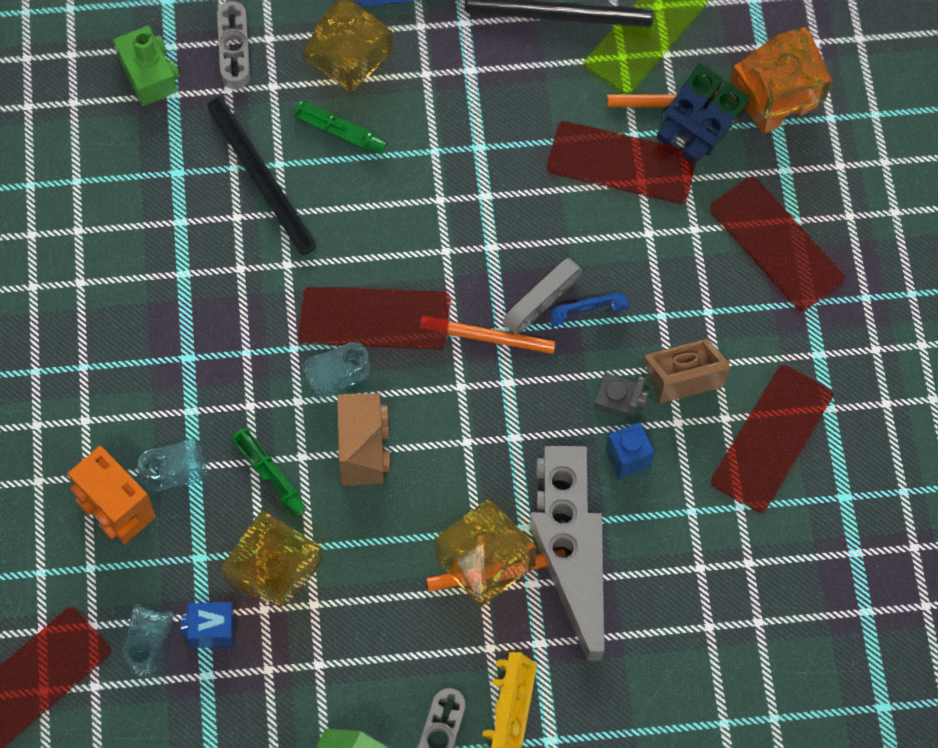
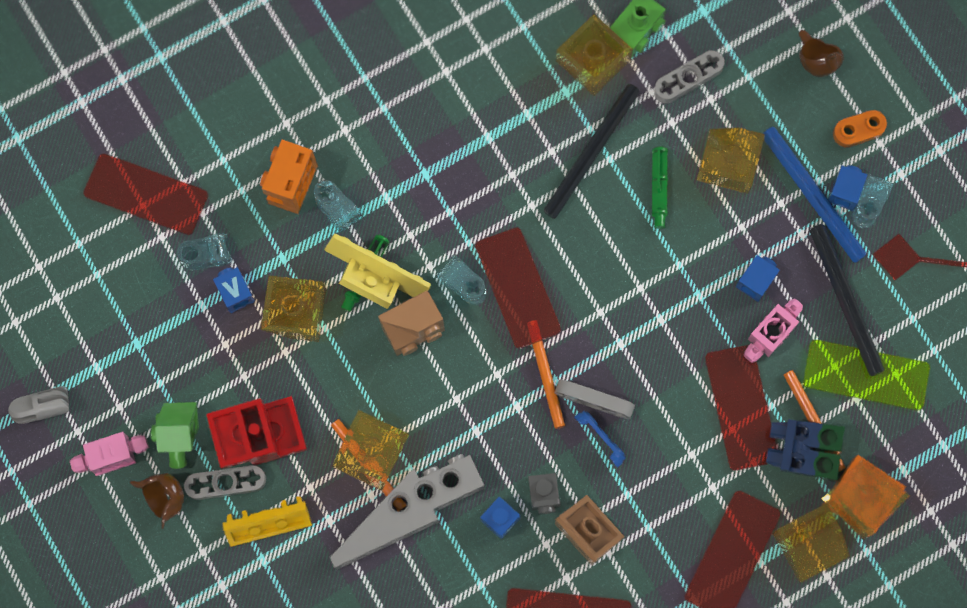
camera: 70 degrees right, 10 degrees up
none -> red bracket [206,396,307,469]
none -> light yellow bracket [325,234,431,309]
none -> clear yellow slope [556,14,633,96]
none -> blue brick [736,255,780,302]
none -> bright pink piece [744,299,803,363]
none -> clear yellow slope [772,503,850,583]

